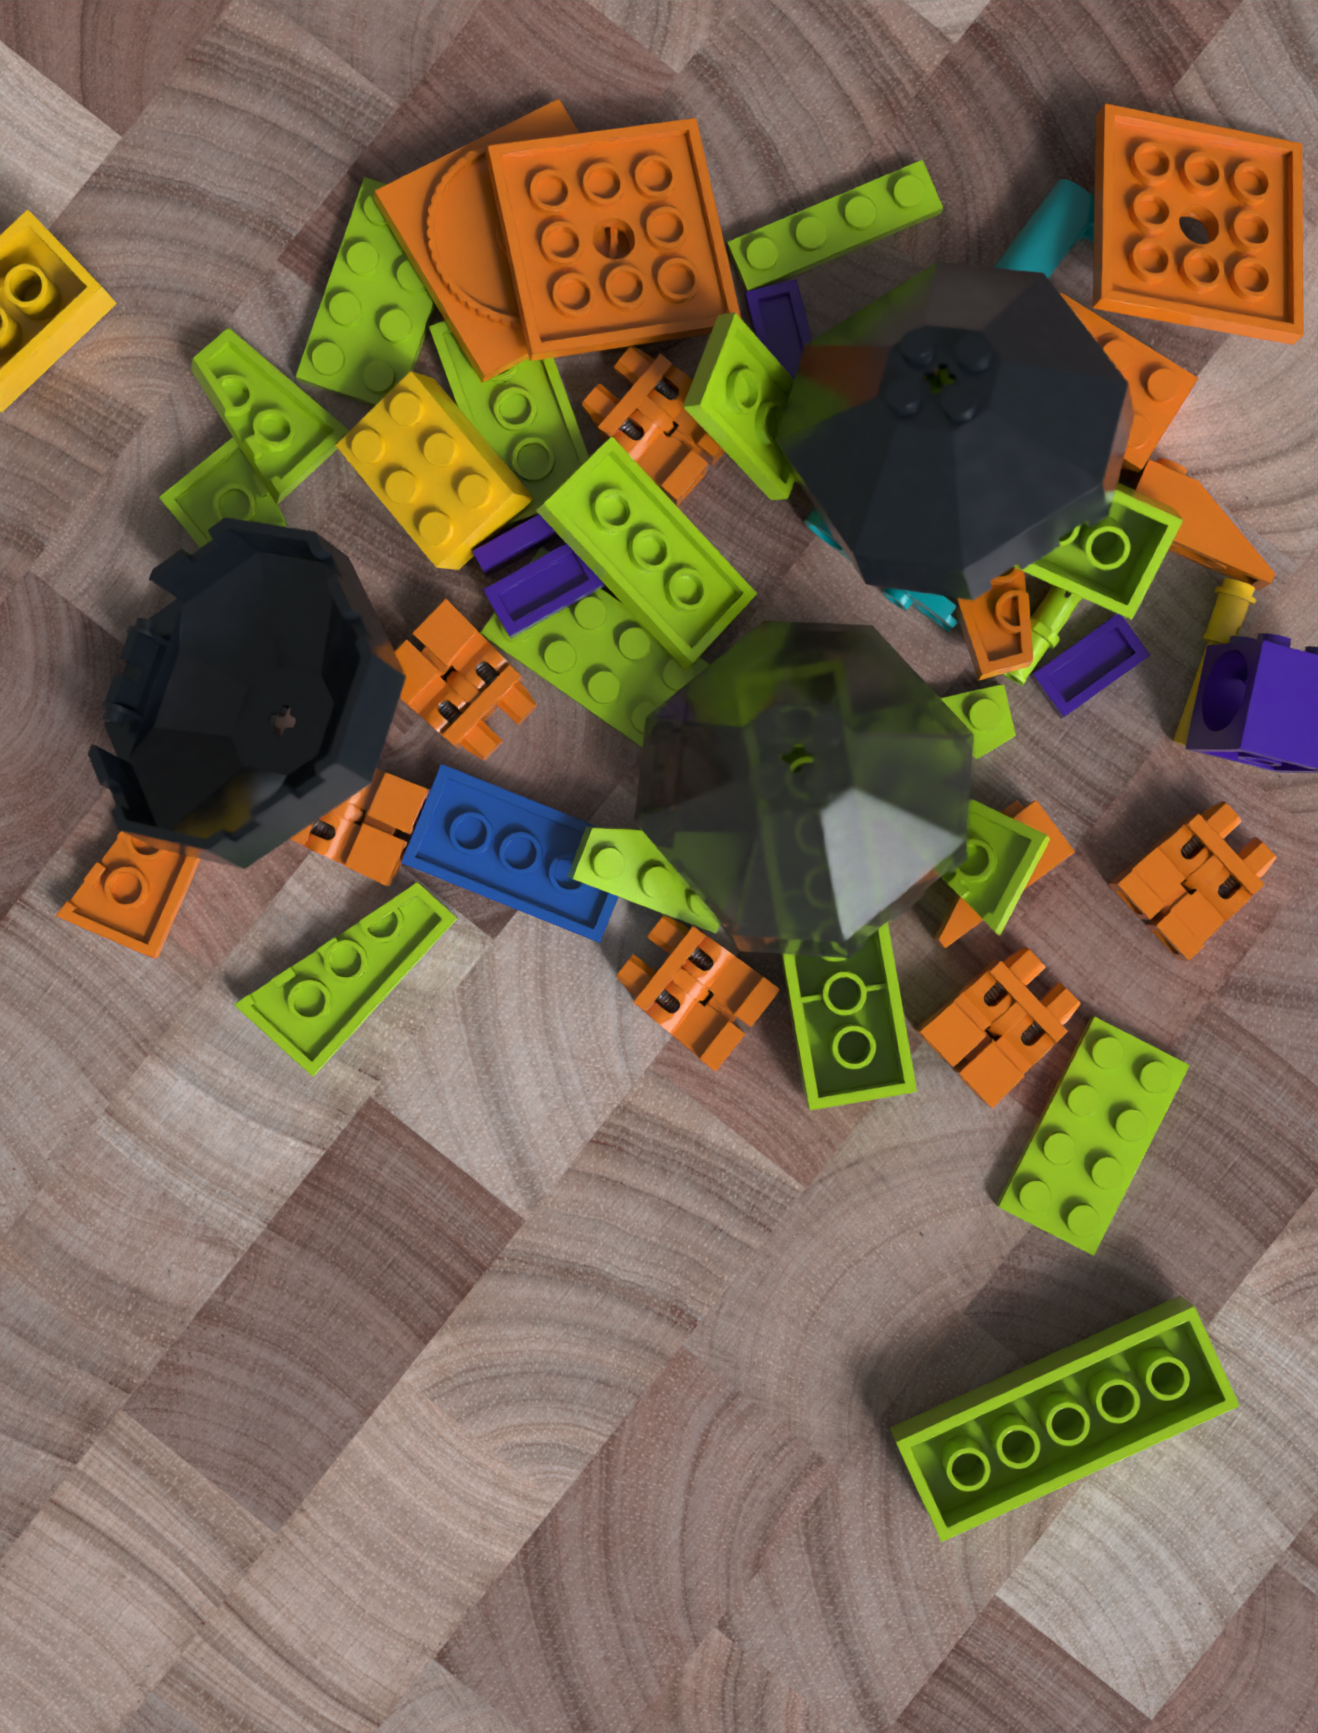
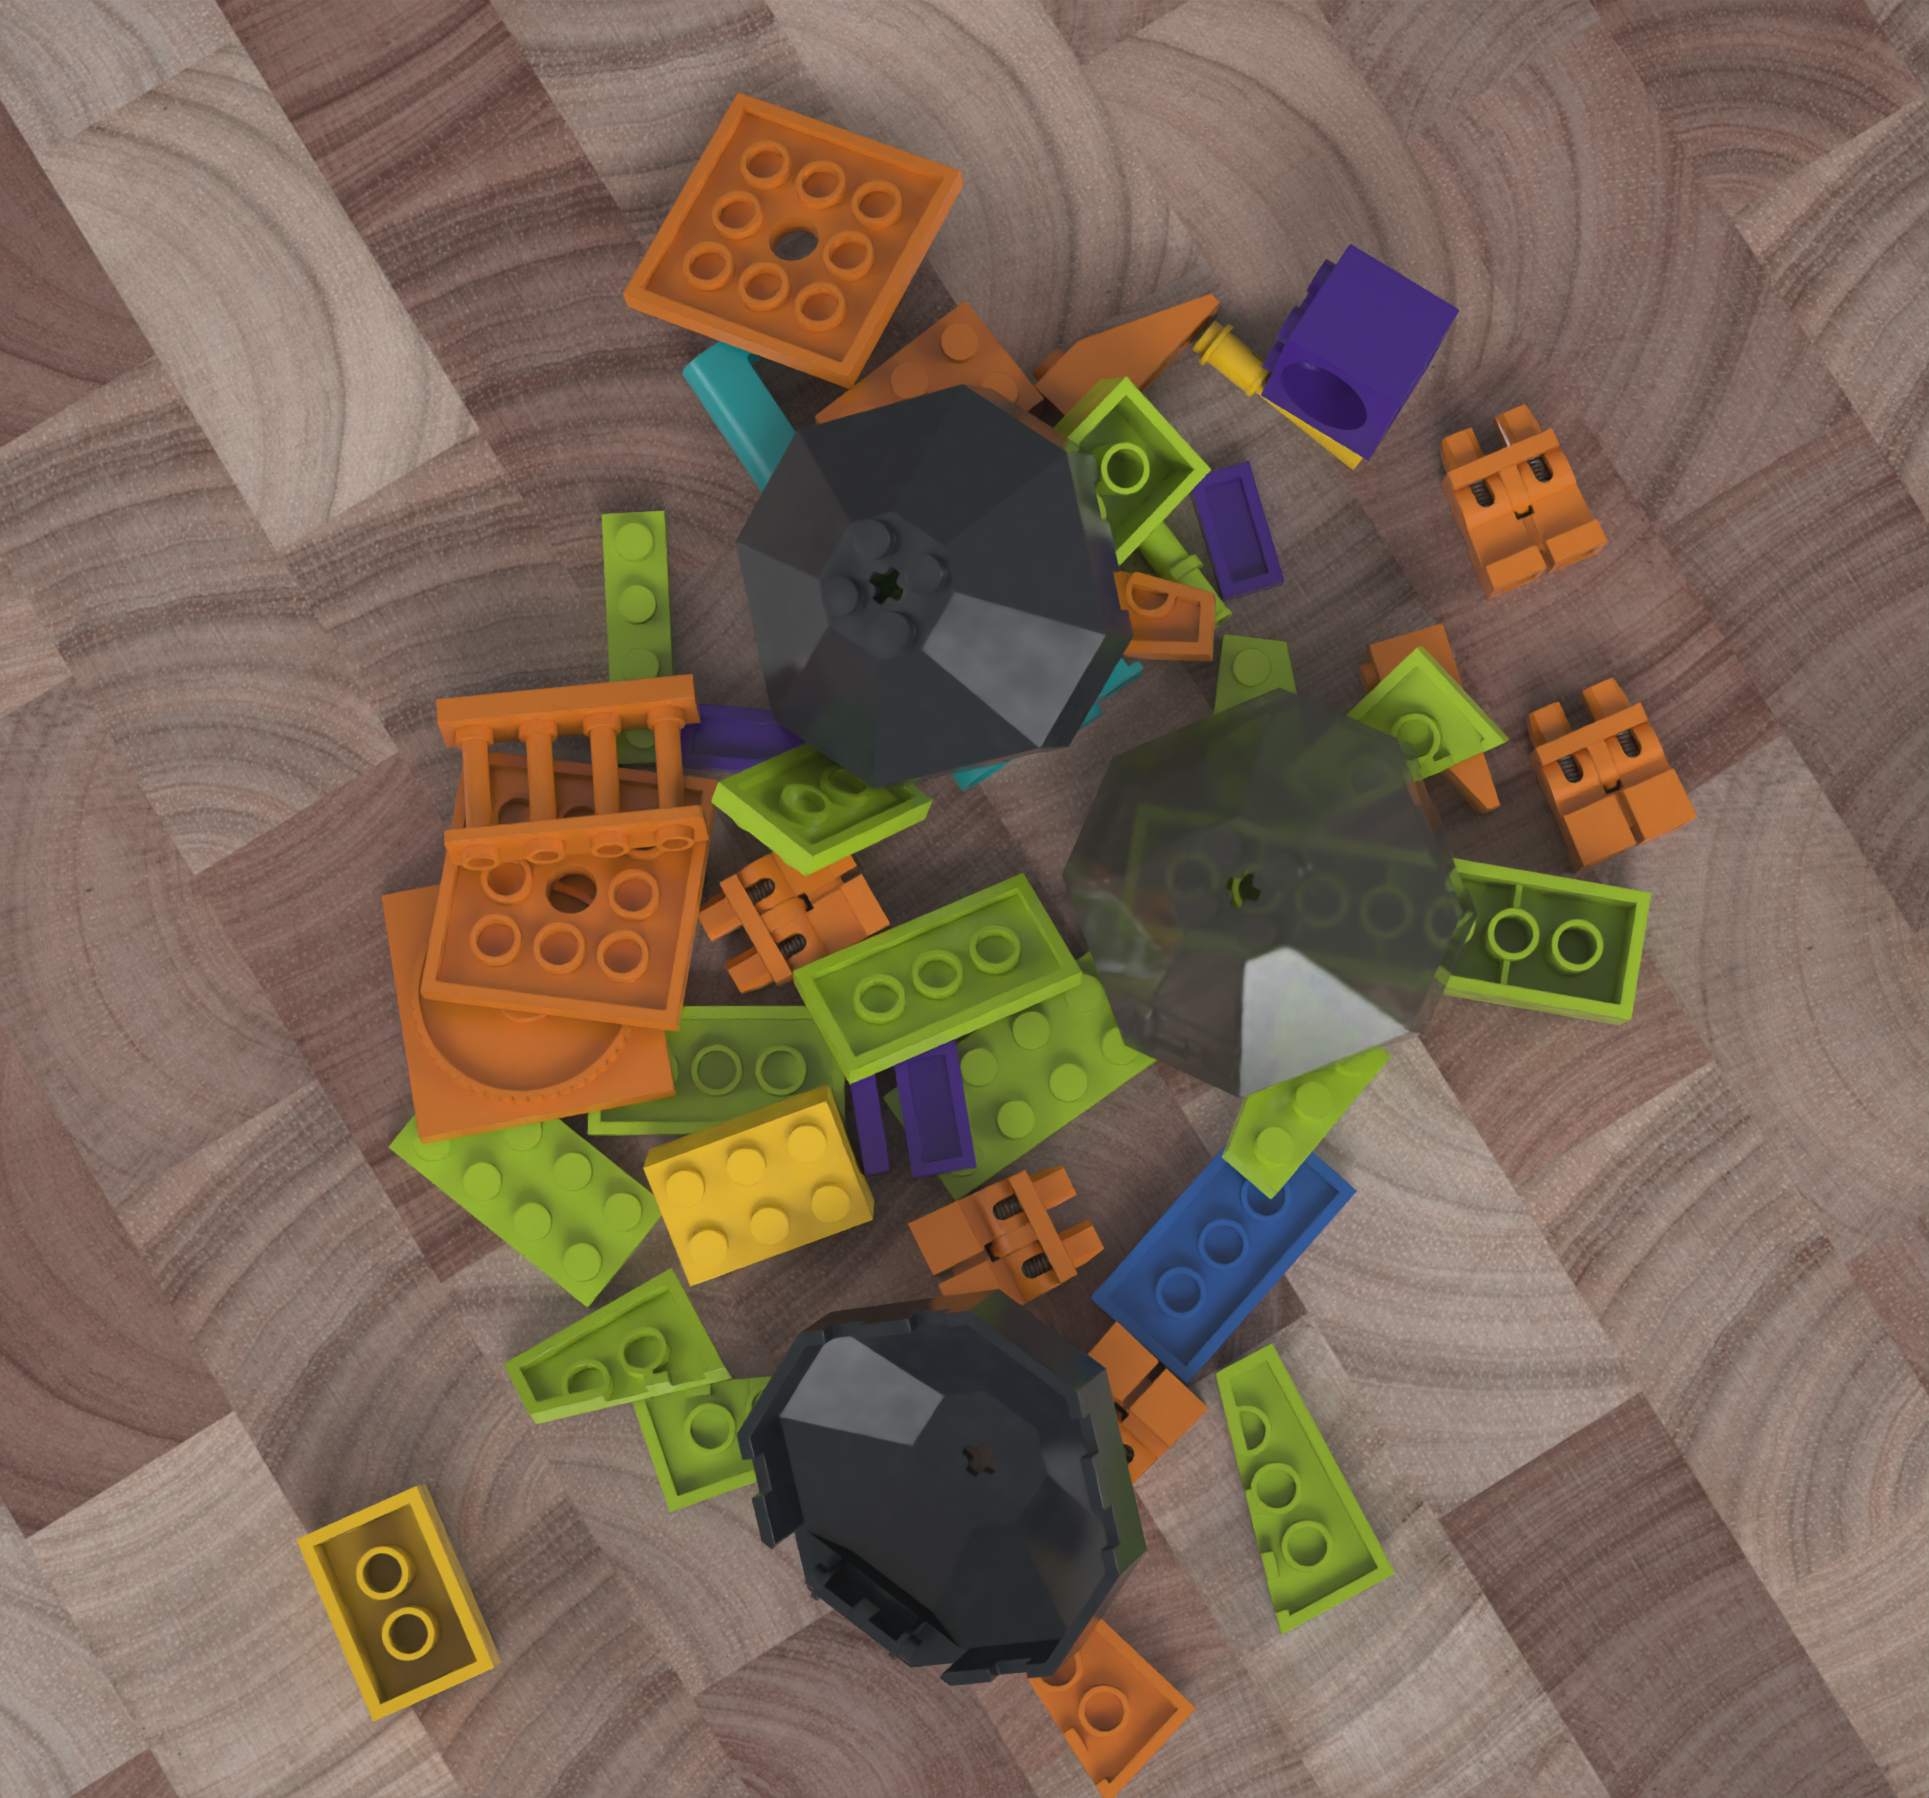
camera: 70 degrees left, 5 degrees down
orange hips [616,915,781,1072] -> none
lime plate [995,1016,1190,1256] -> none
none -> orange fence [436,674,709,870]

